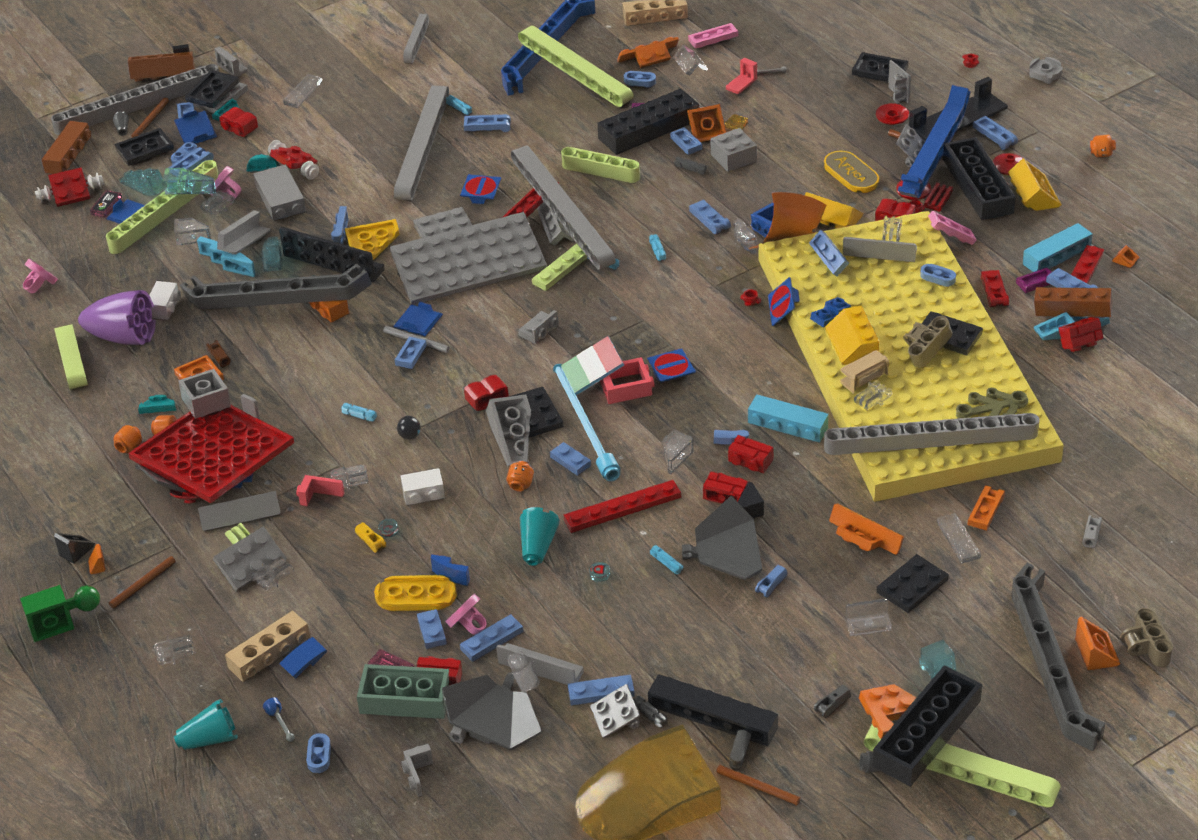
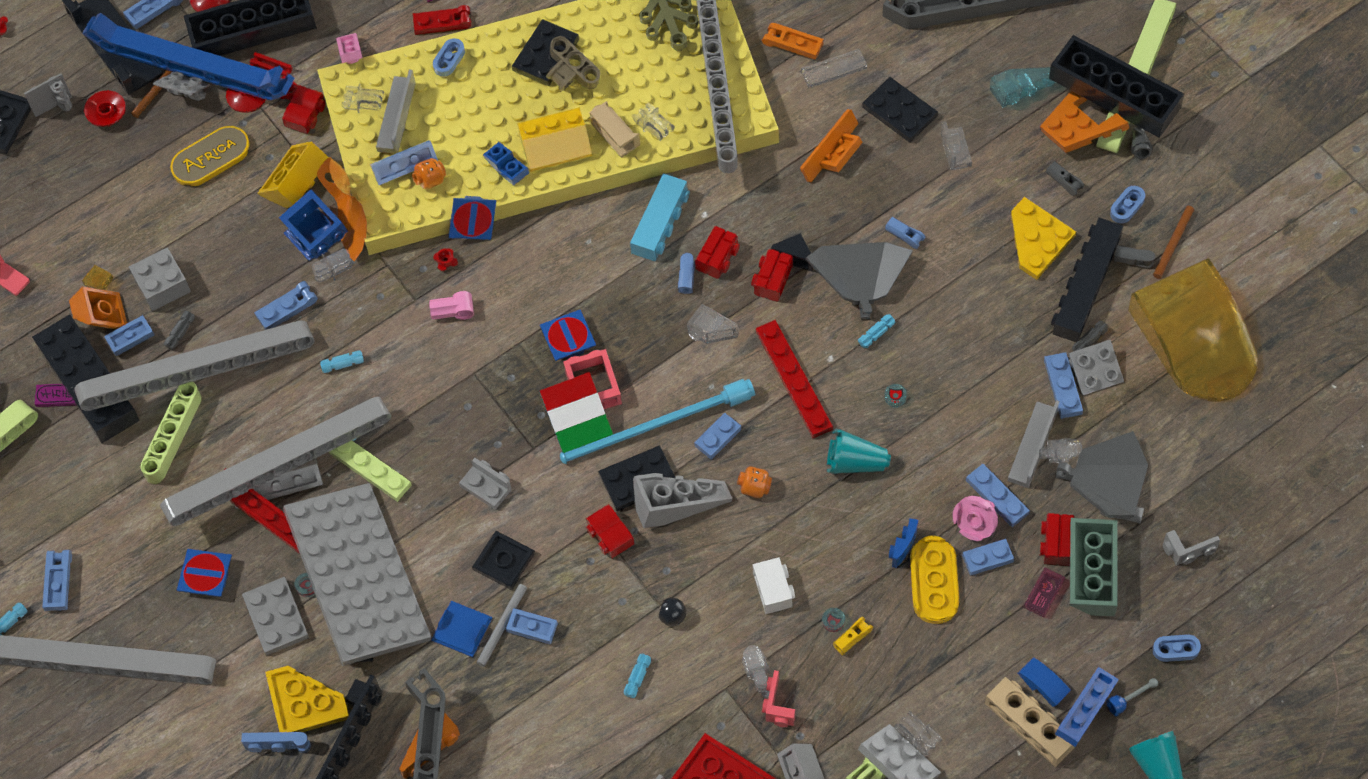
camera: 90 degrees left, 20 degrees up
none -> light grey beam [74,320,314,411]
none -> orange head [412,158,446,189]
none -> bright pink piece [429,291,474,320]
none -> black tile [472,531,535,590]
none -> yellow plate [1011,197,1076,280]
none -> blue plate [1055,667,1119,747]
none -> medium blue plate [1110,186,1145,224]

